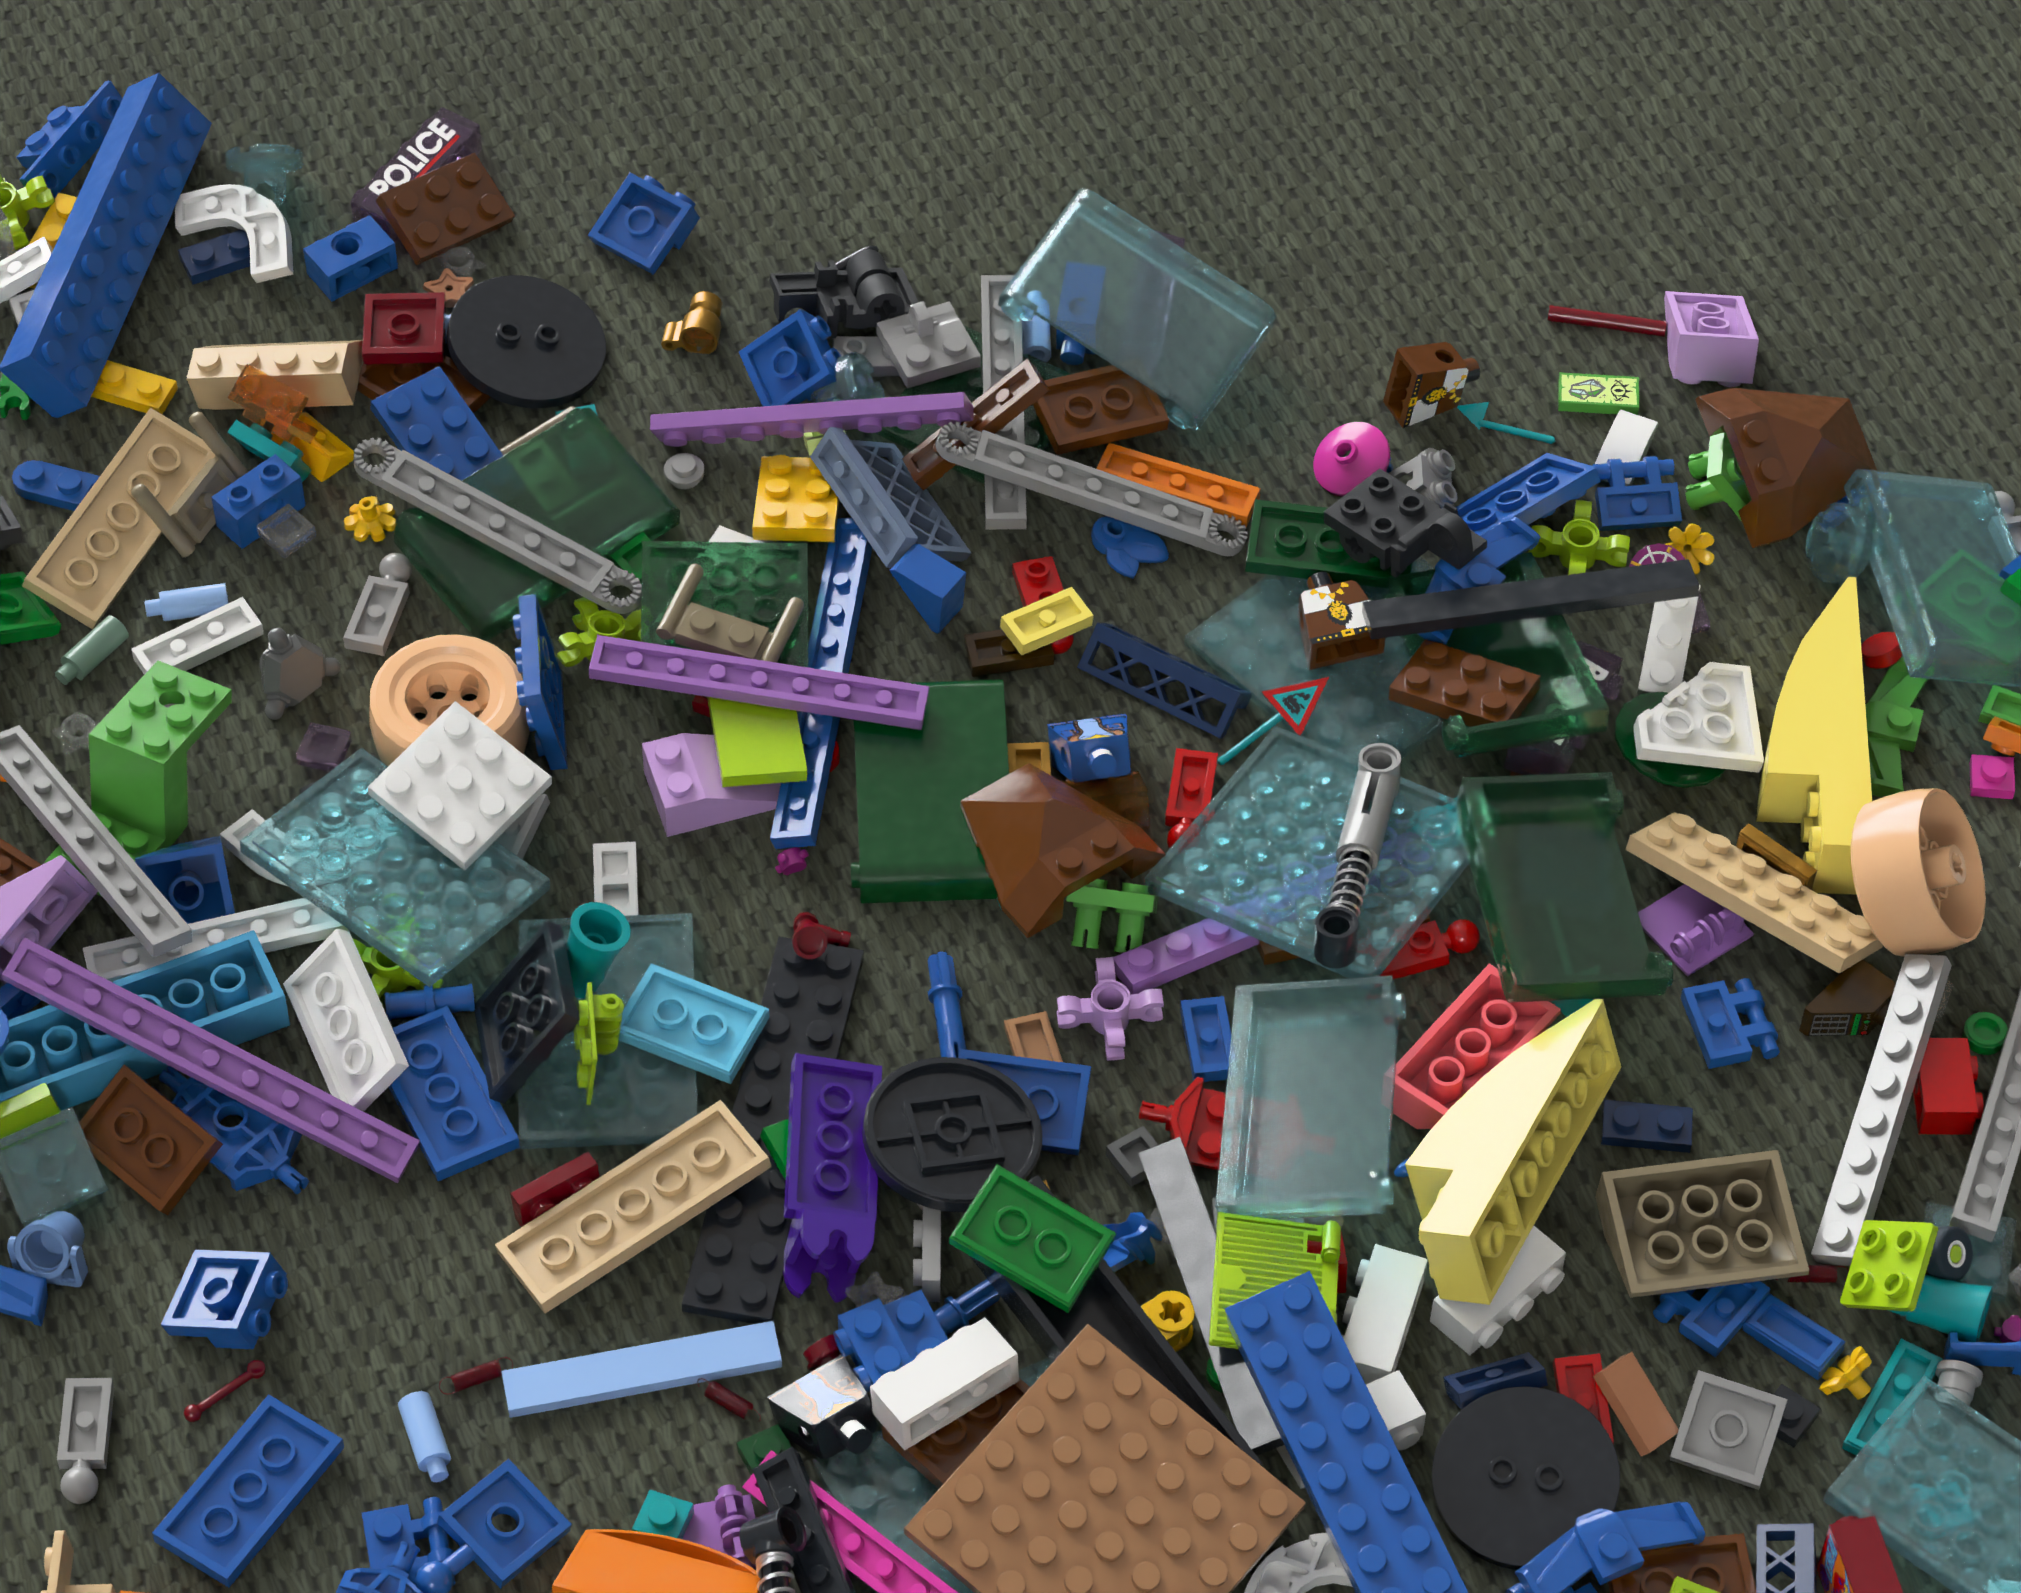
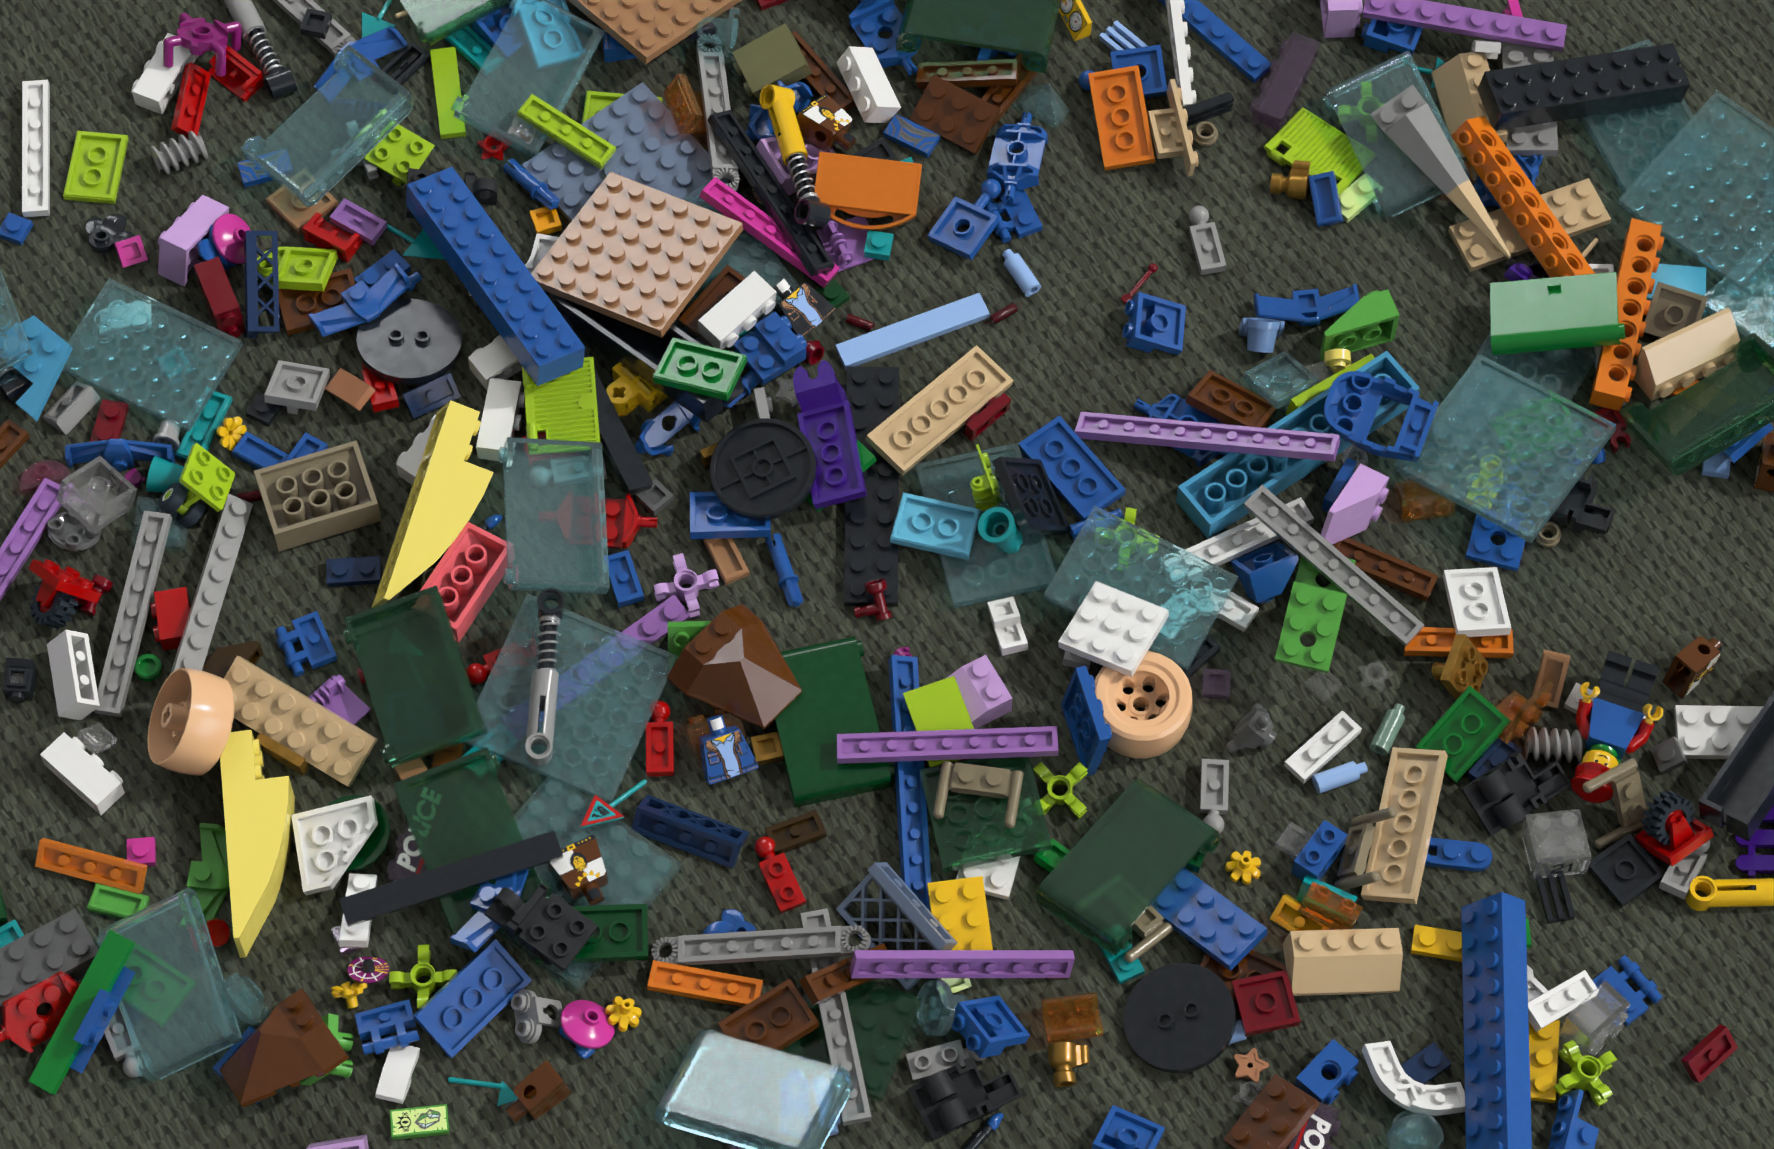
camera: 170 degrees right, 10 degrees up
blue plate [152,1394,344,1588] -> none
white plate [283,928,409,1112] -> none
light grey plate [354,438,642,614] -> none
light grey plate [664,453,705,489] -> none
light grey hinge [876,301,981,388] -> none
blue slope [889,544,966,634] -> none
light yellow plate [1000,587,1094,656] -> none
reddish brown plate [1389,639,1540,738] -> none
none -> yellow plant [605,996,641,1032]
none -> clear orange bracket [1041,993,1103,1043]

